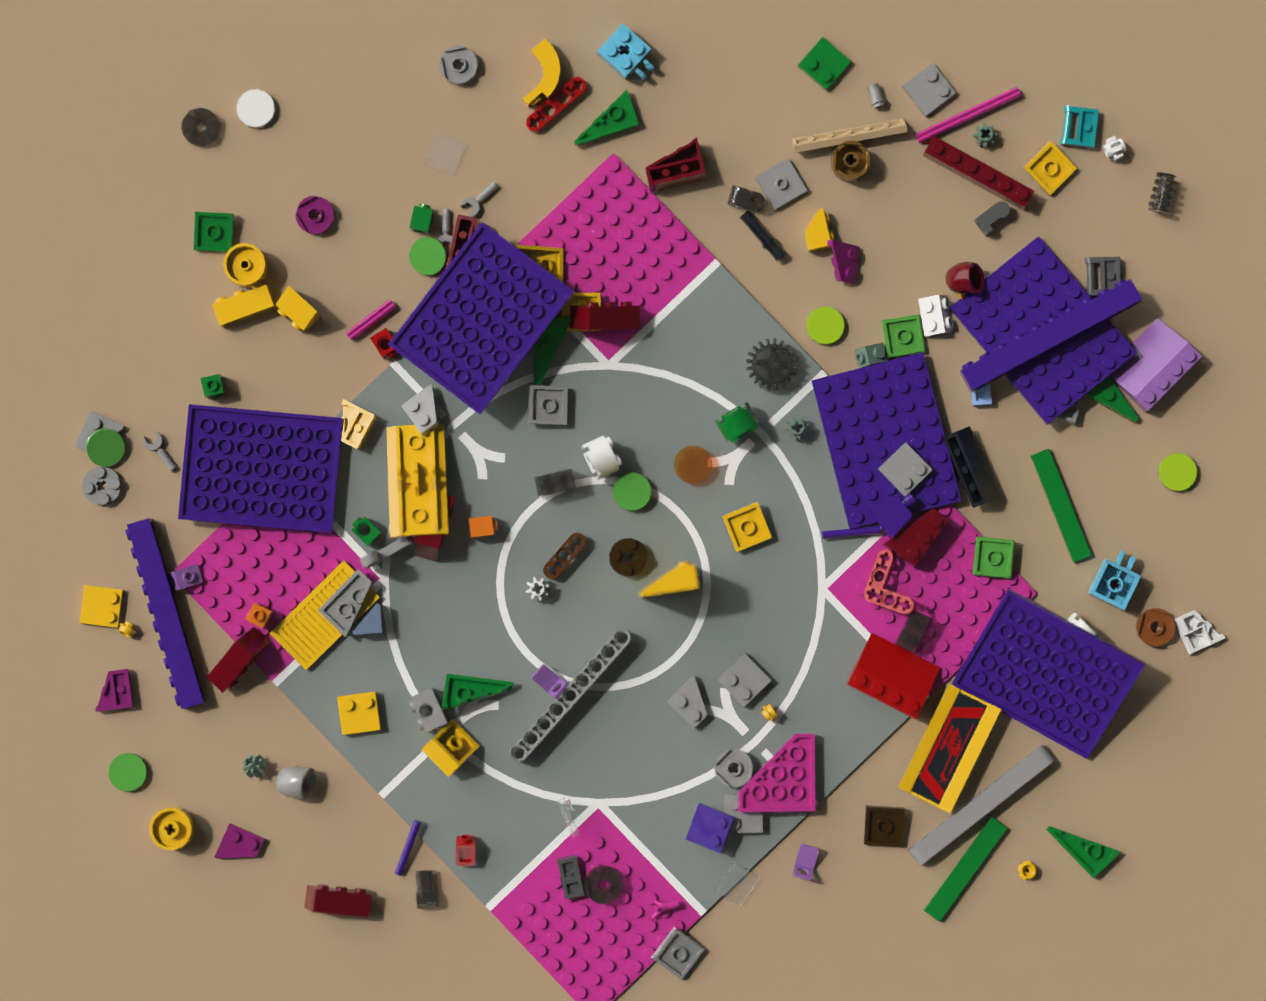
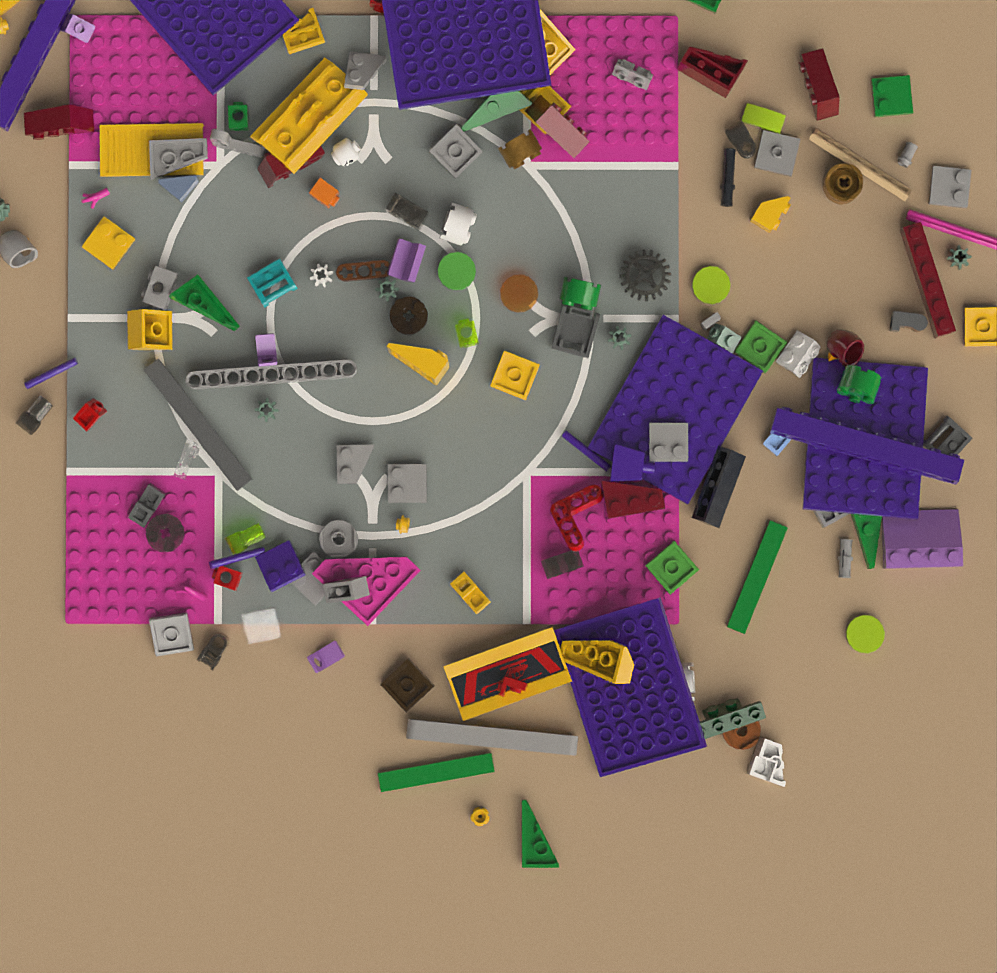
camera: 40 degrees right, 0 degrees up
orange brick [245,602,274,629] -> none
magenta wing [827,240,860,284] -> none
red slope [846,633,940,719] -> none
medium azure hinge [1087,550,1141,611] -> none
none -> dark pink bar [81,187,110,209]
none -> dark grey tile [144,358,253,491]
none -> clear smoke piece [197,633,229,671]
none -> dark purple bar [209,546,265,569]
none -> red brick [212,566,243,591]
none -> clear neon green piece [224,523,266,555]
none -> teal plate [247,259,298,308]
none -> sand green gear [255,398,279,422]
none -> light grey slope [322,576,370,603]
none -> white head [331,138,361,167]
none -> sand green gear [375,277,399,302]
none -> medium lavender panel [387,239,426,283]
none -> yellow slope [450,572,491,615]
none -> clear neon green brick [455,318,479,349]
none -> red bracket [497,677,528,697]
none -> pearl gold brick [498,129,542,170]
none -> dark grey container [551,304,600,359]
none -> yellow wedge [560,640,634,684]
none -> light grey hinge [612,59,654,90]
none -> light grey tile [700,312,721,330]
none -> bracket [700,698,766,739]
none -> lime slope [741,103,786,134]
none -> dark red wedge [798,48,840,121]
none -> green brick [837,365,881,404]
none -> light grey pin [838,539,853,578]

